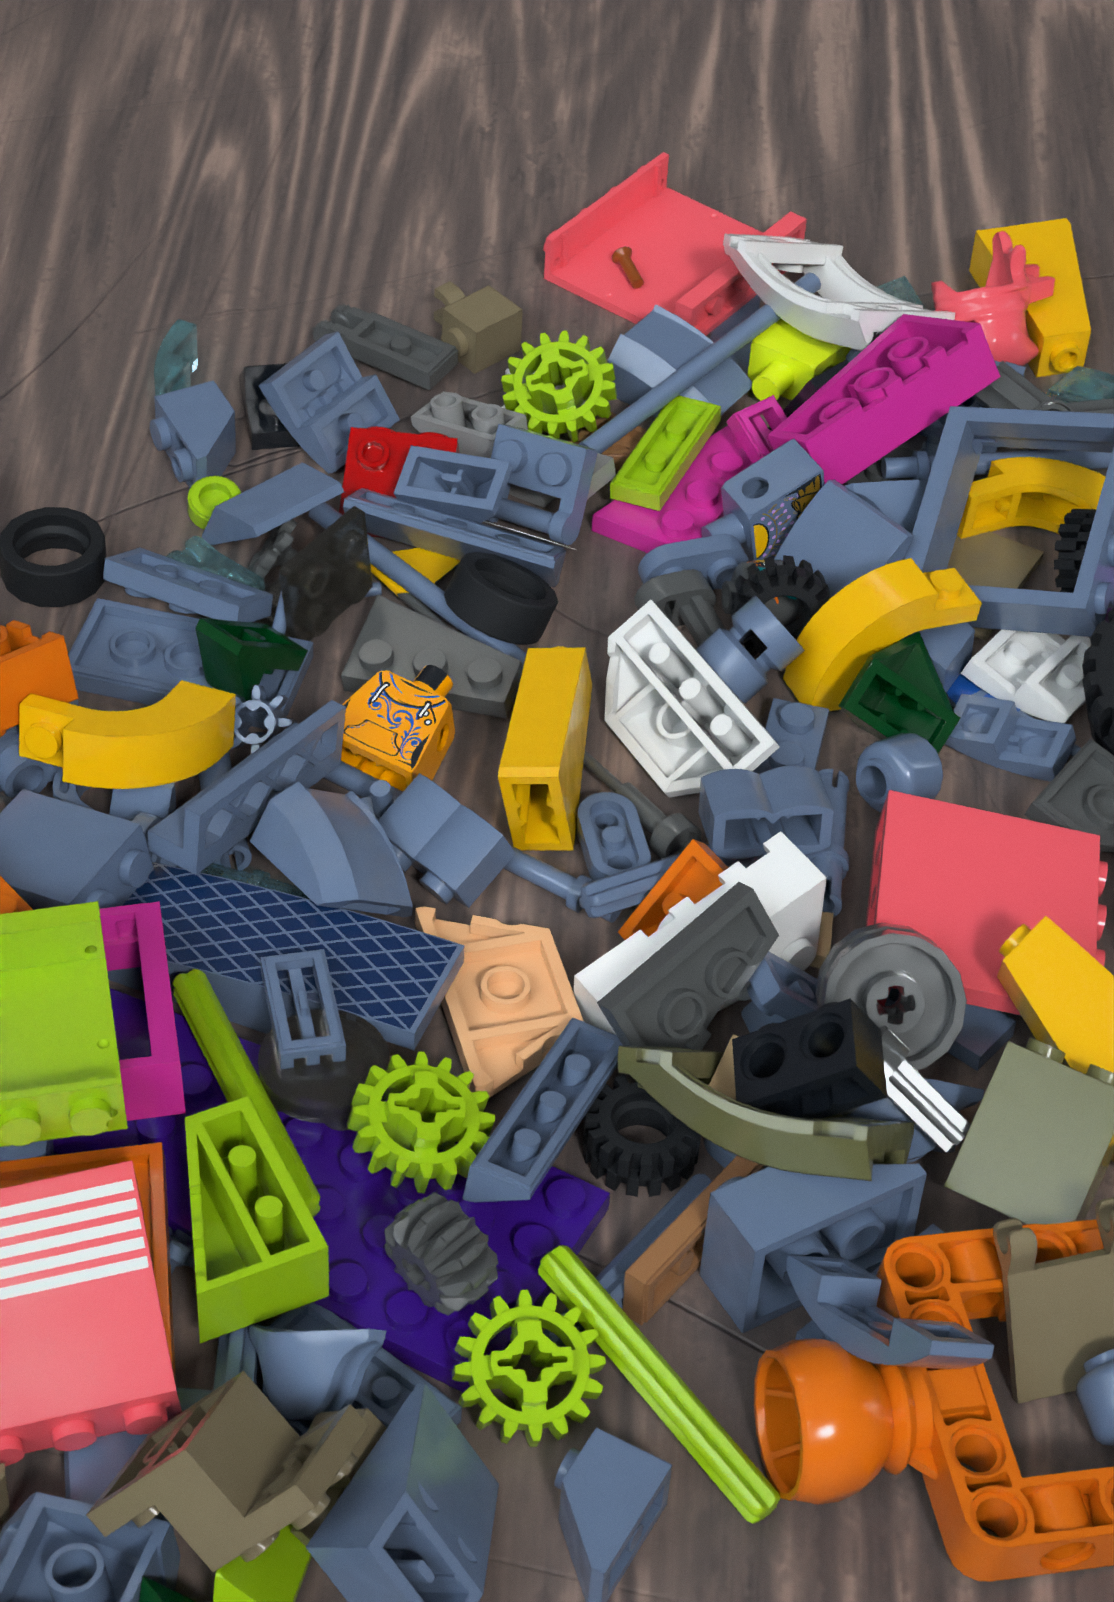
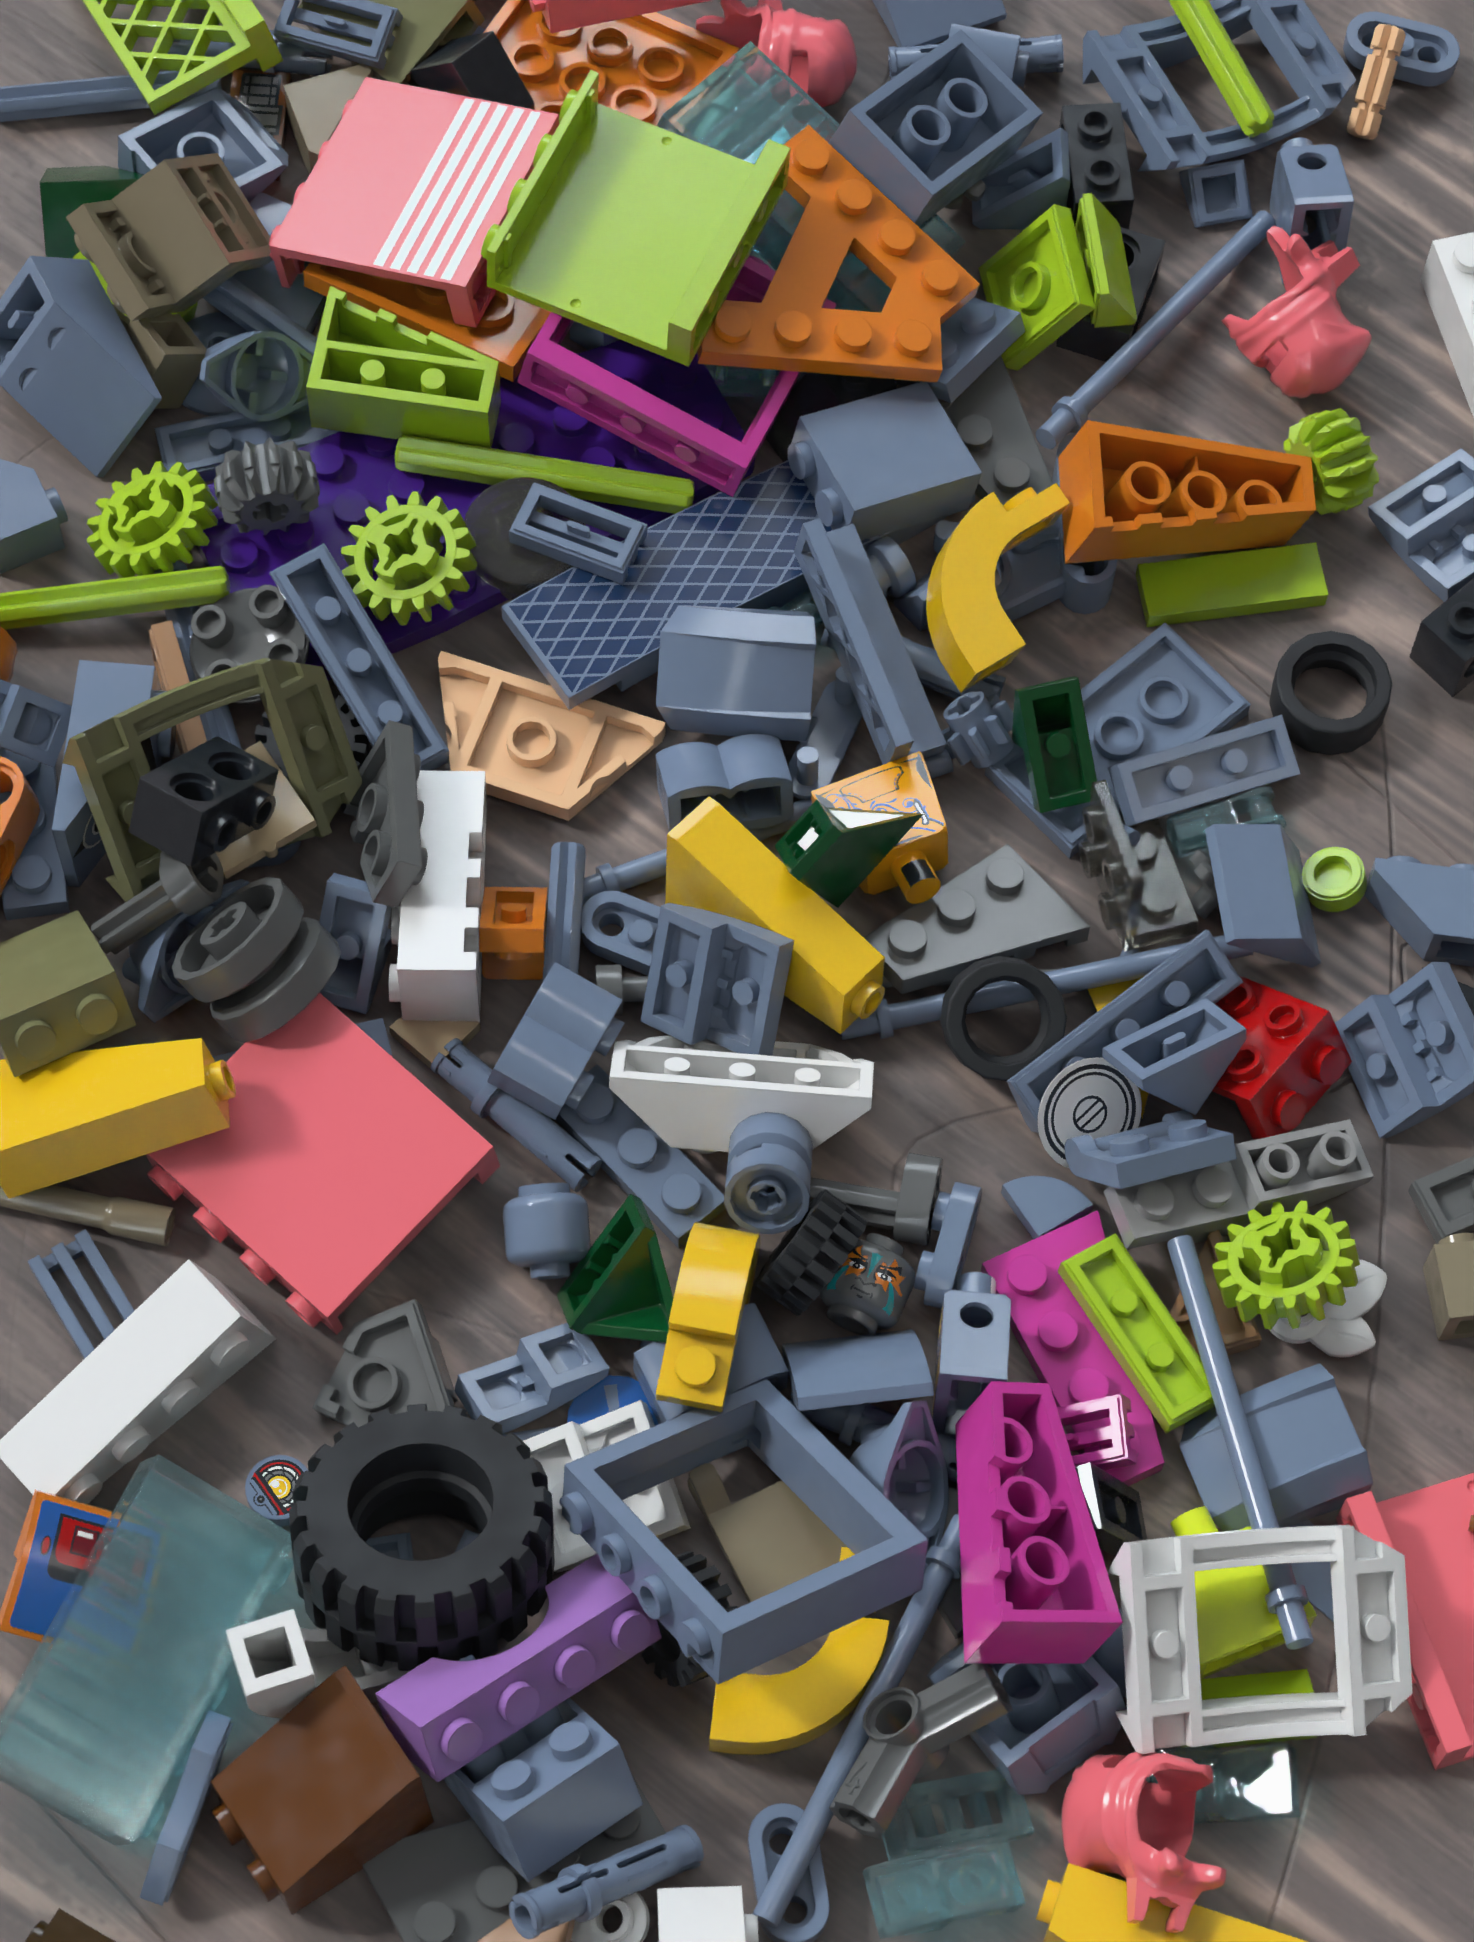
camera: 125 degrees right, 20 degrees up
none -> dark grey dish [189,585,310,704]
none -> sand blue slope [641,903,794,1056]
none -> dark green slope [775,799,924,908]
none -> sand blue tile [1001,1176,1093,1239]

